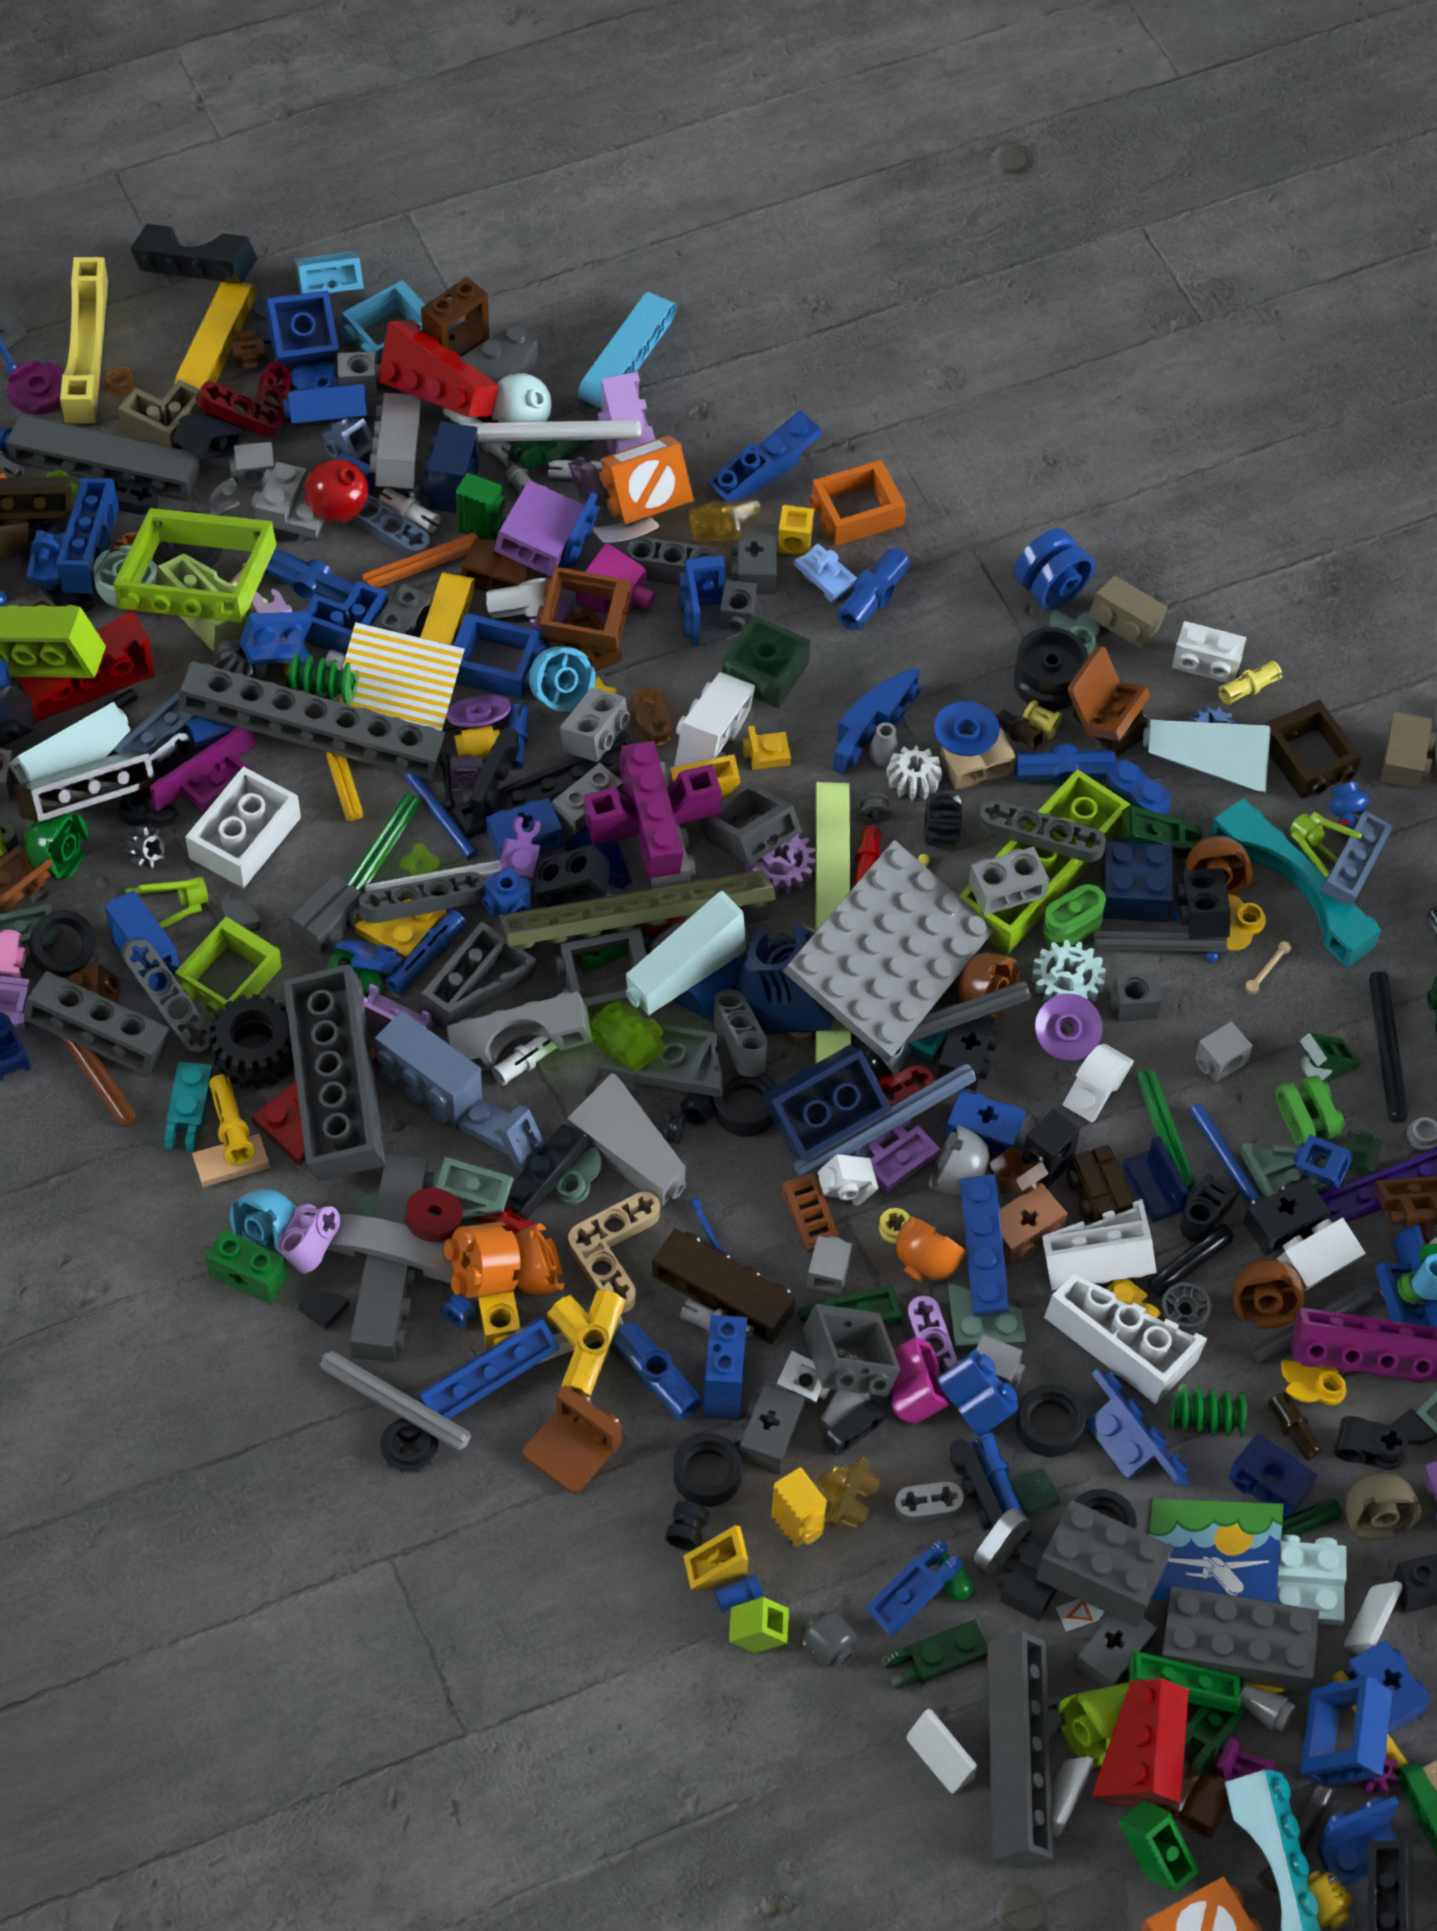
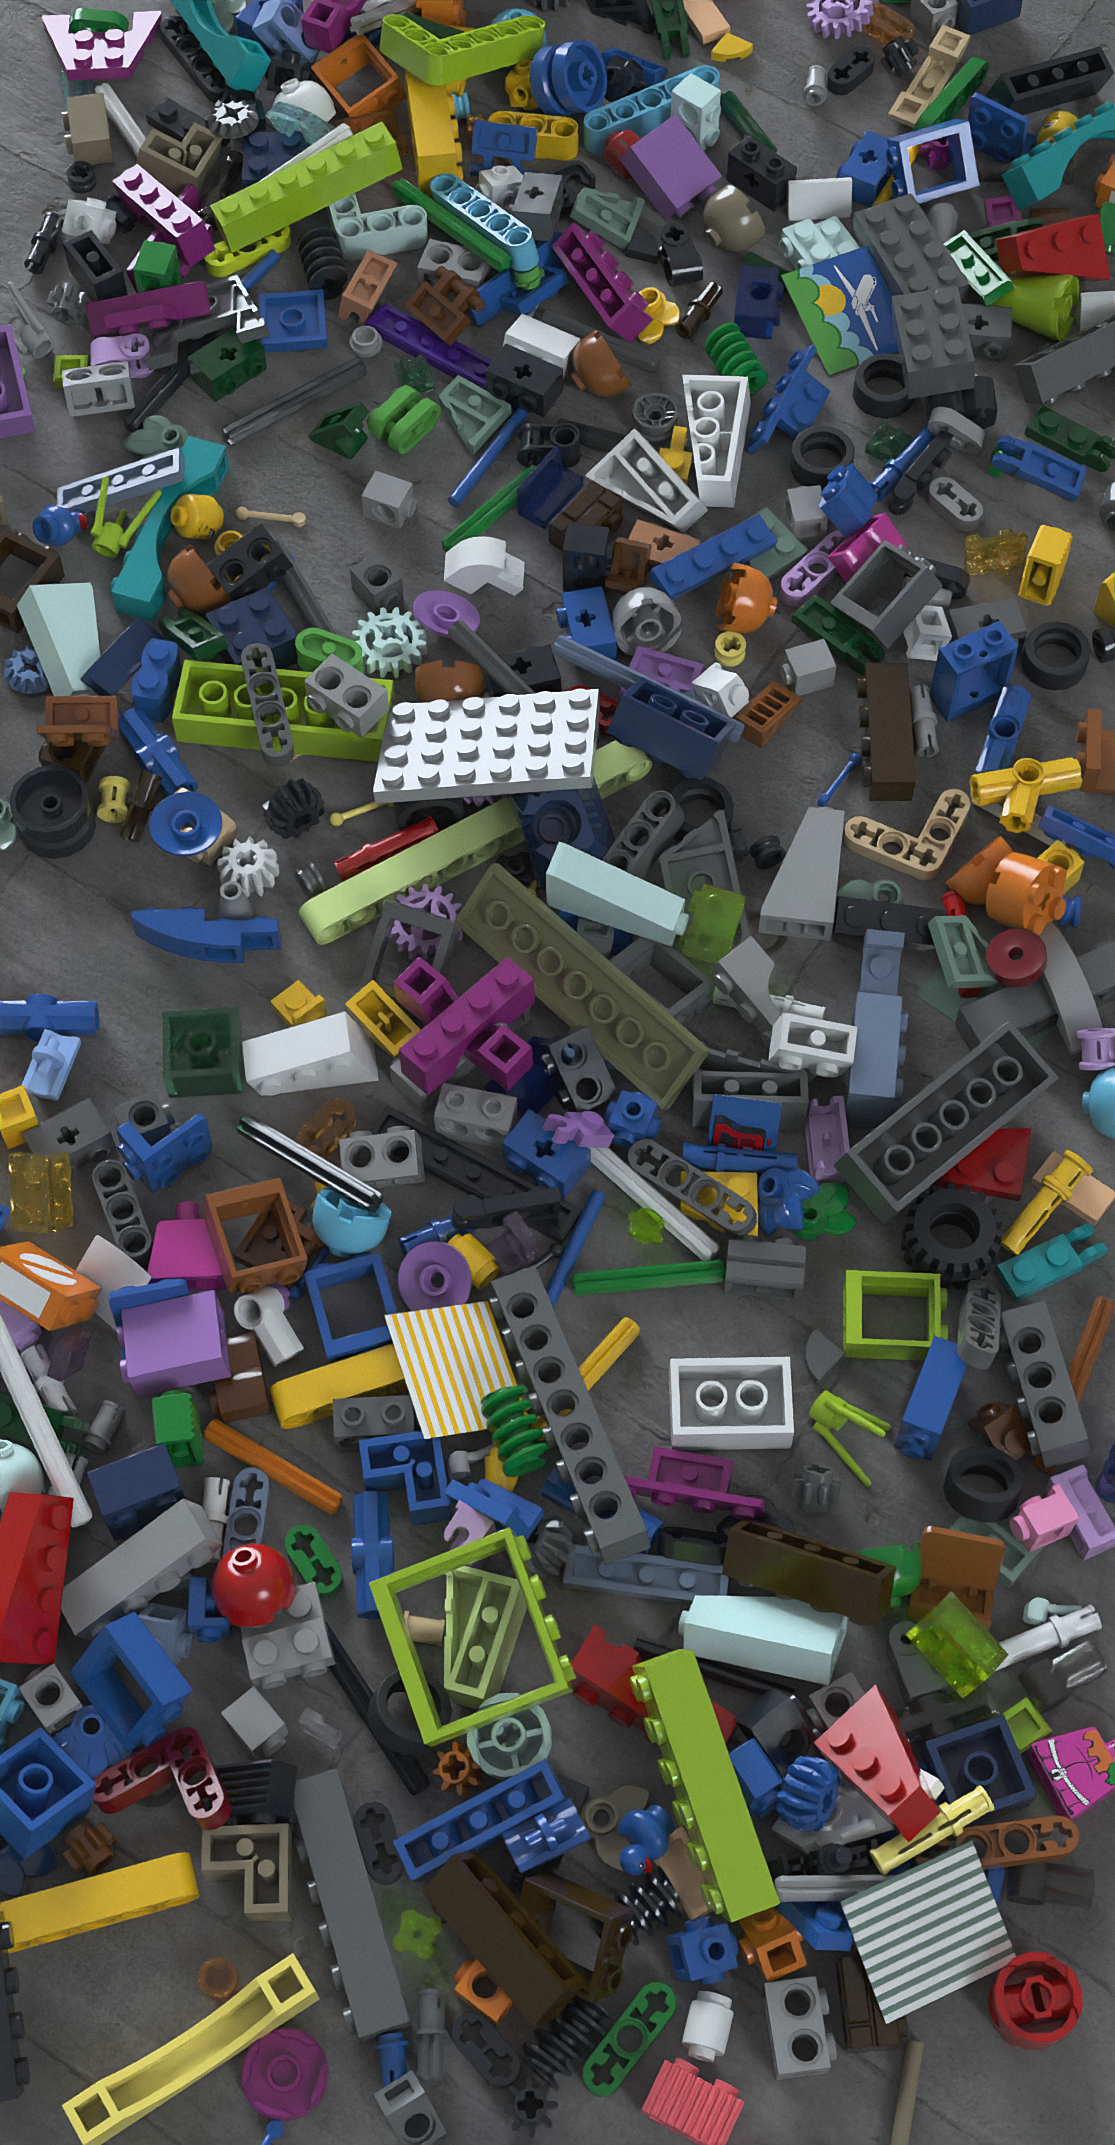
camera: 120 degrees left, 5 degrees up
blue brick [1294,1134,1352,1190] -> none
none -> dark blue tile [80,617,166,696]
none -> sand green plate [124,415,189,459]
none -> yellow head [171,494,224,540]
none -> black axle [236,1115,383,1212]
none -> green beam [285,1525,343,1599]
none -> sticker [707,1094,782,1152]
none -> white brick [768,1012,858,1077]

